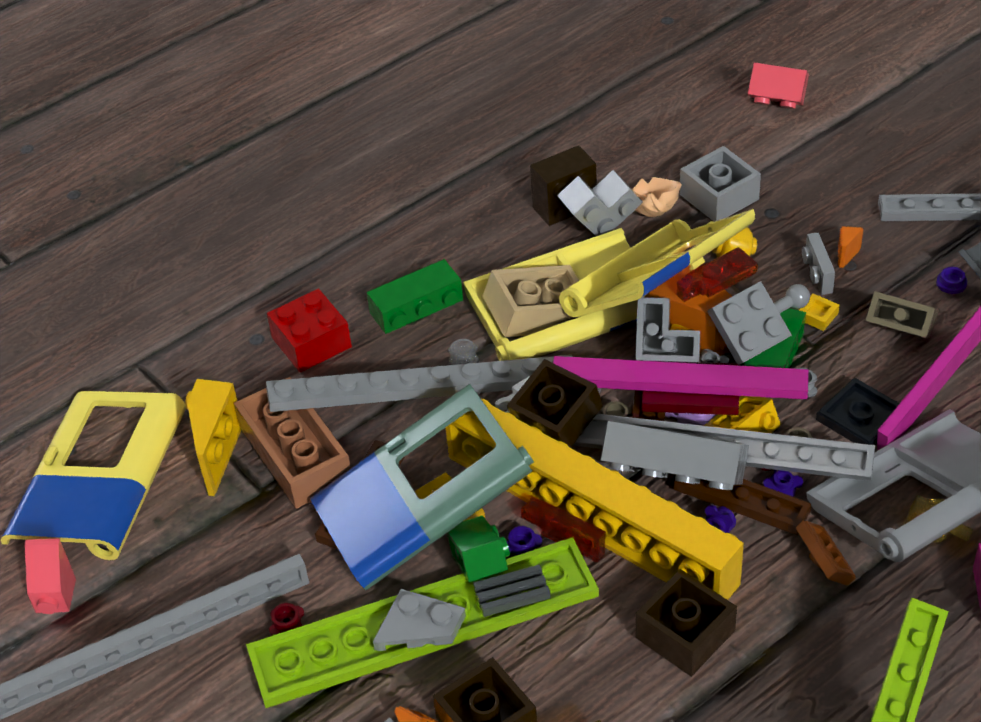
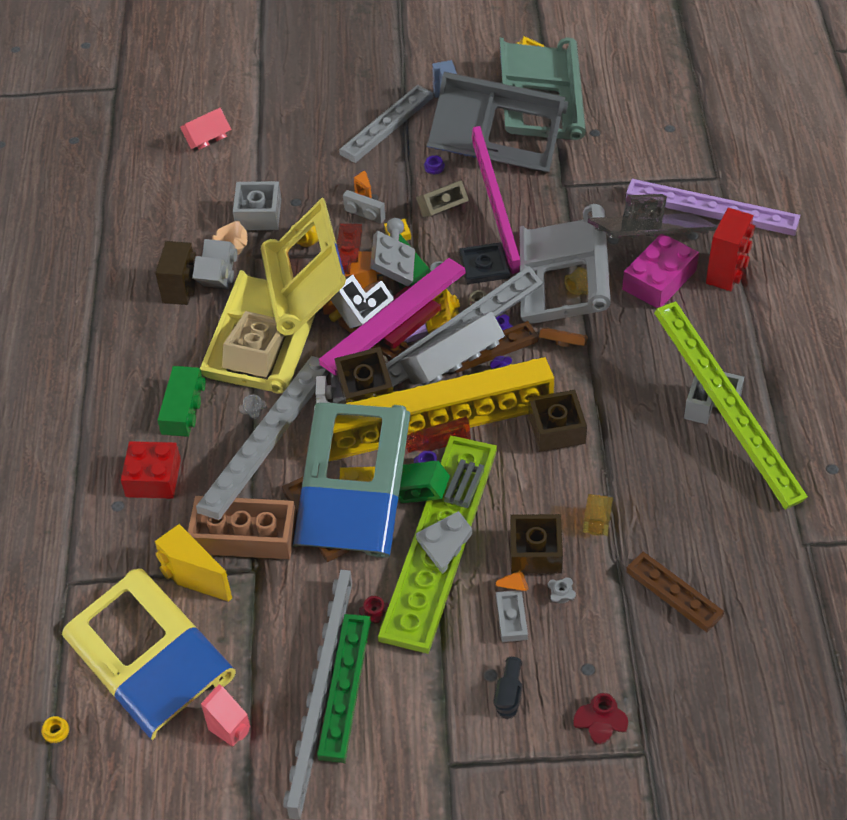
camera: 55 degrees left, 5 degrees up
none -> green plate [317,614,371,763]

